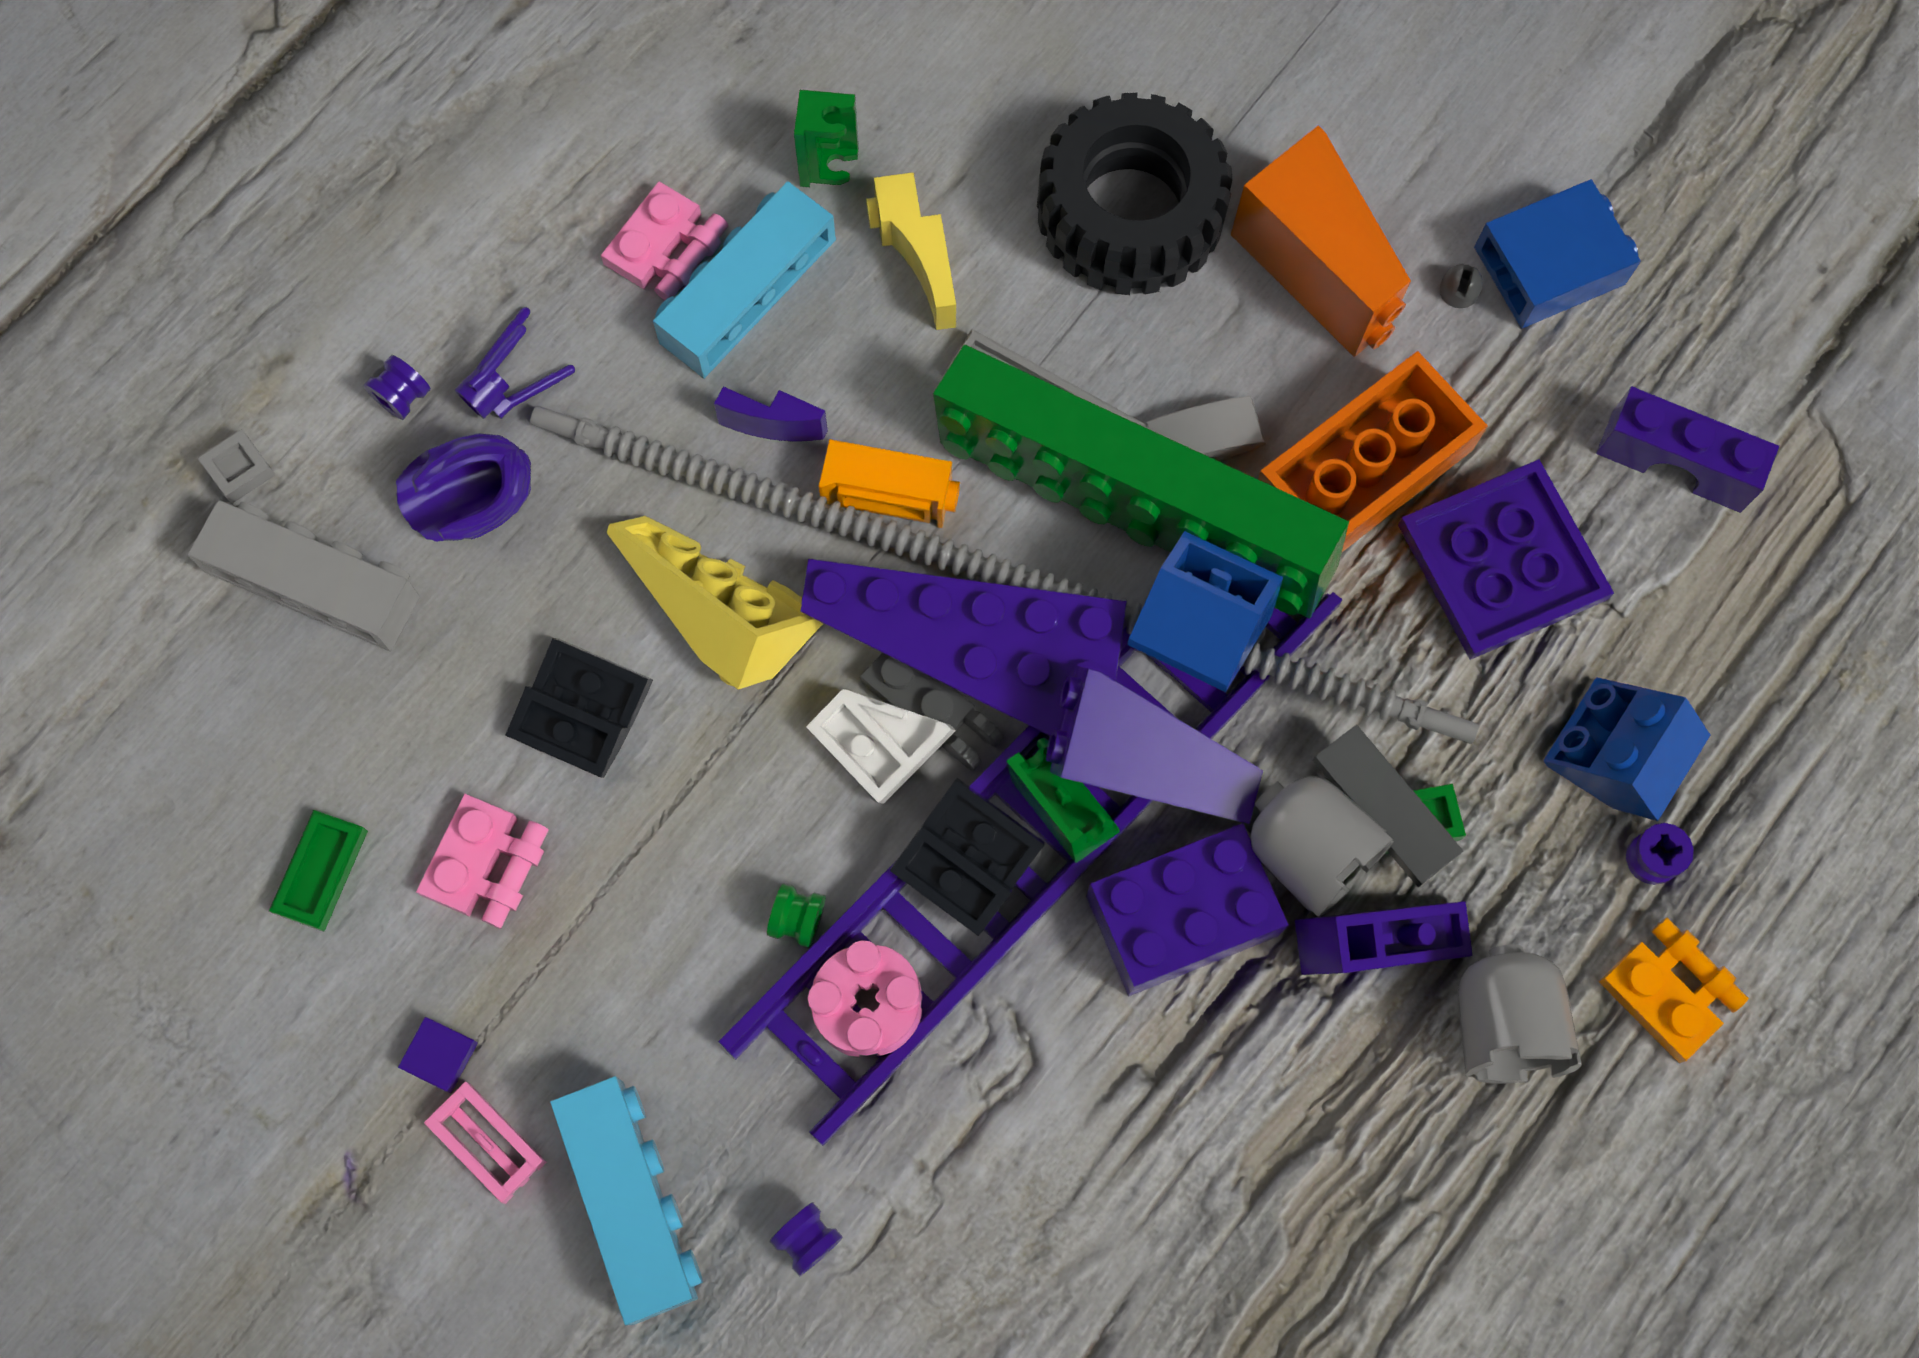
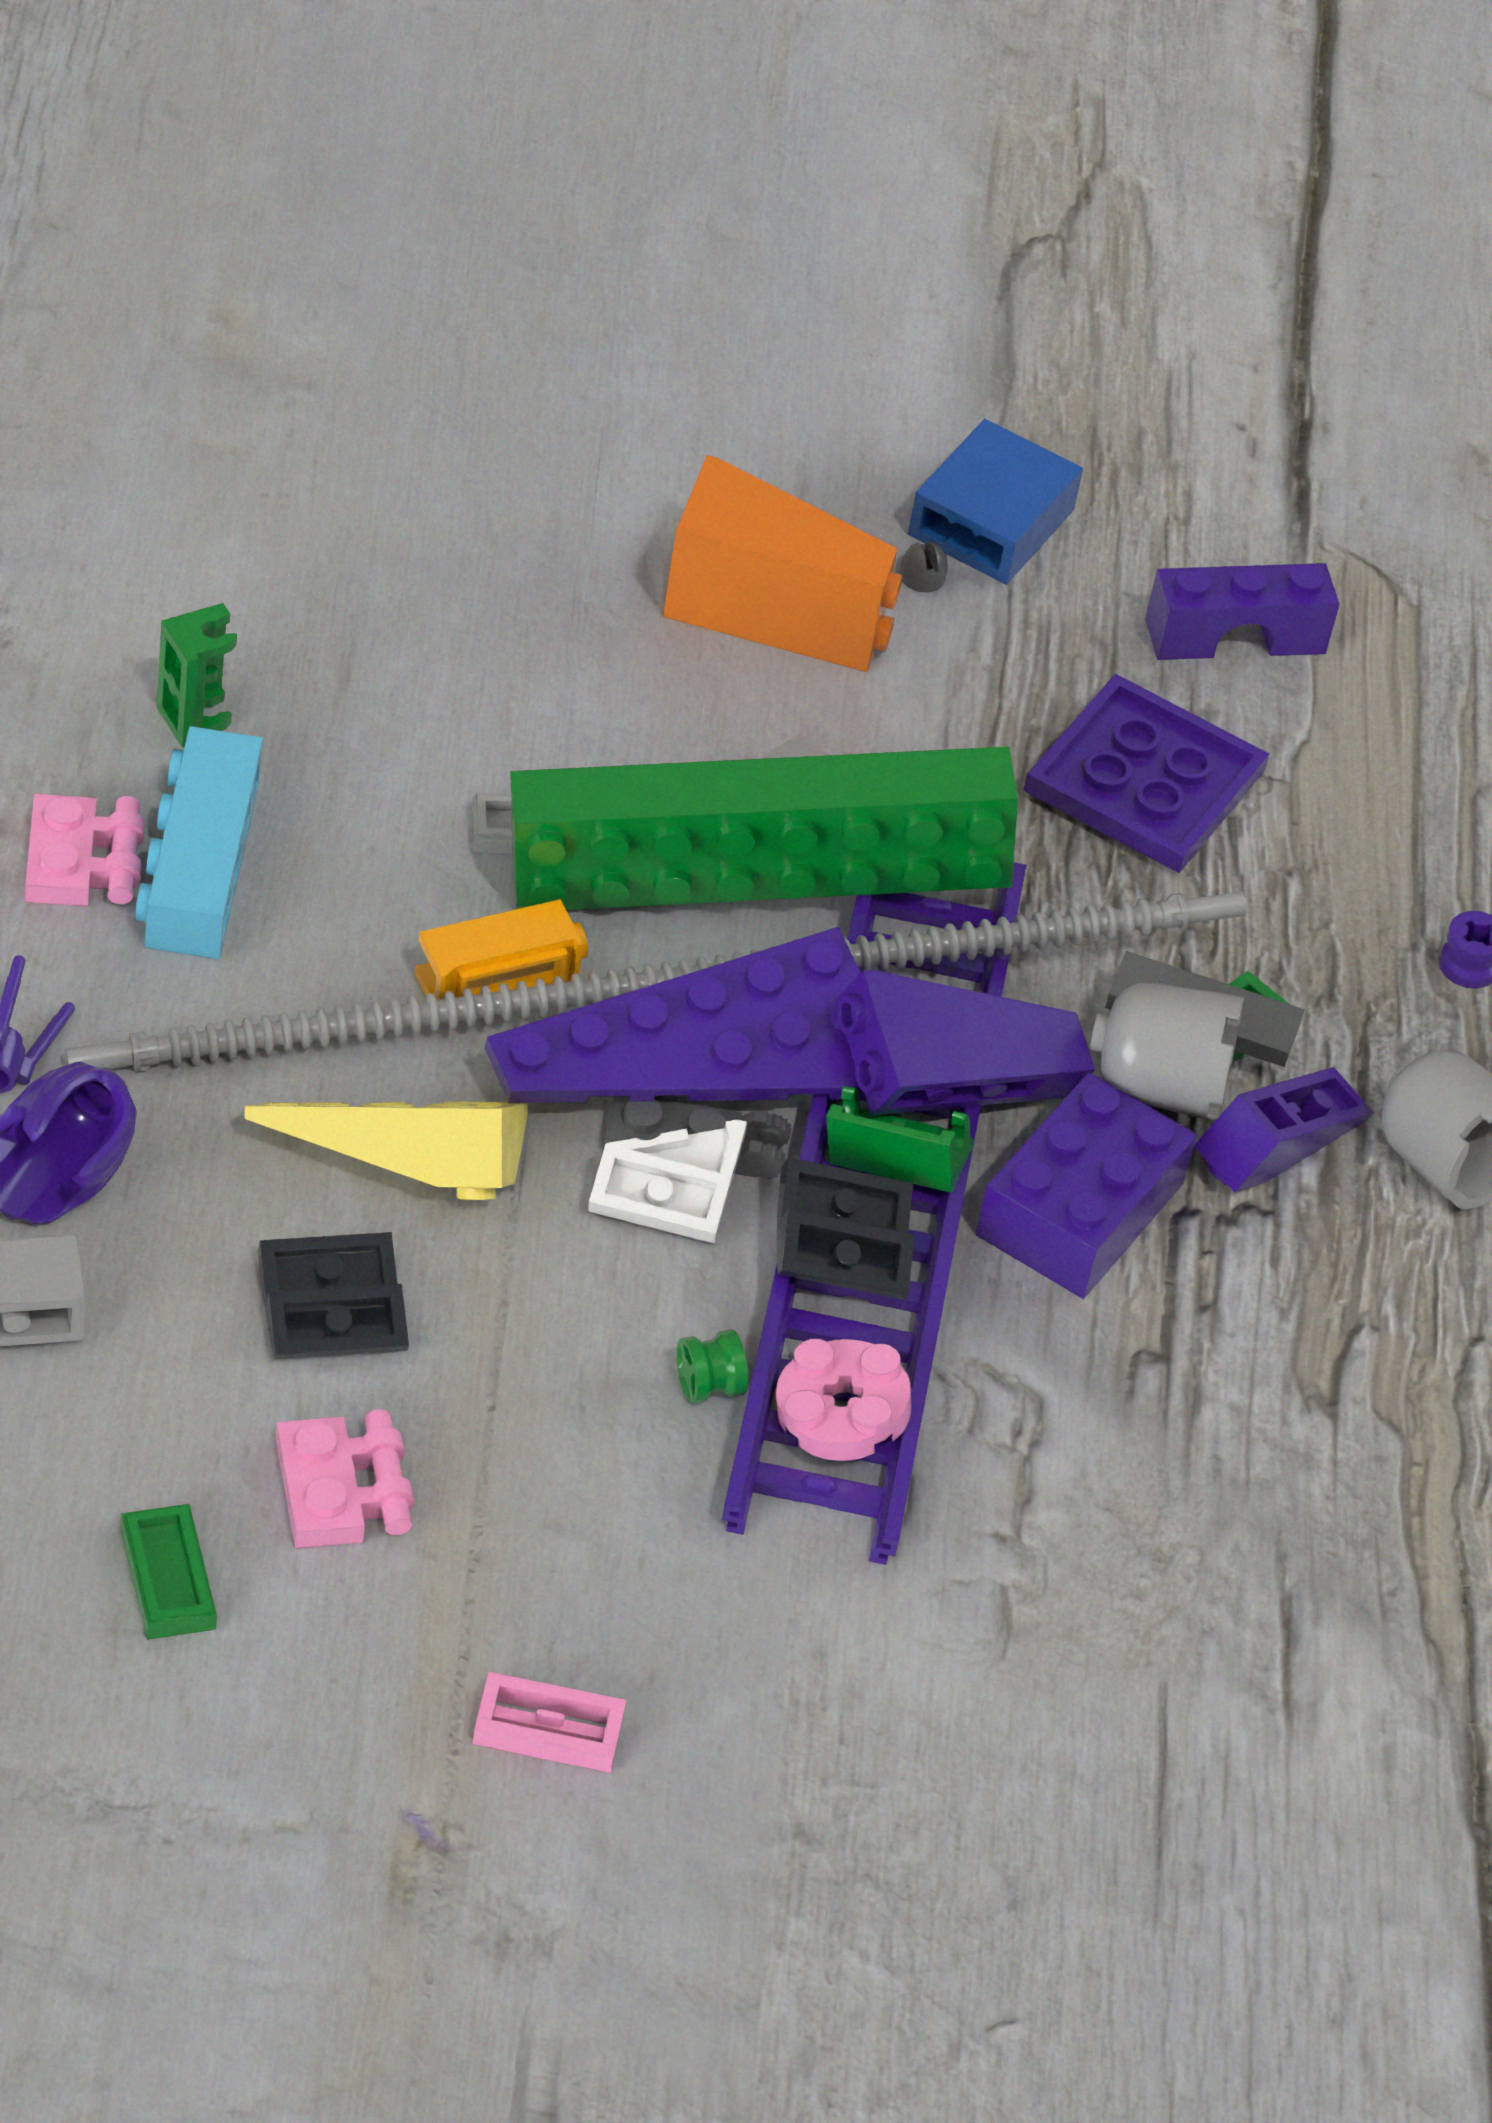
camera: 40 degrees left, 25 degrees down
dark purple tile [398,1017,478,1093] -> none
medium azure brick [550,1076,703,1325] -> none
dark purple slope [714,386,828,442] -> none
dark purple wheel [770,1202,843,1277] -> none
light yellow slope [866,172,956,330] -> none
black tyre [1037,92,1233,295] -> none
blue slope [1127,531,1284,692] -> none
orange brick [1258,351,1488,552] -> none
blue slope [1543,677,1711,821] -> none

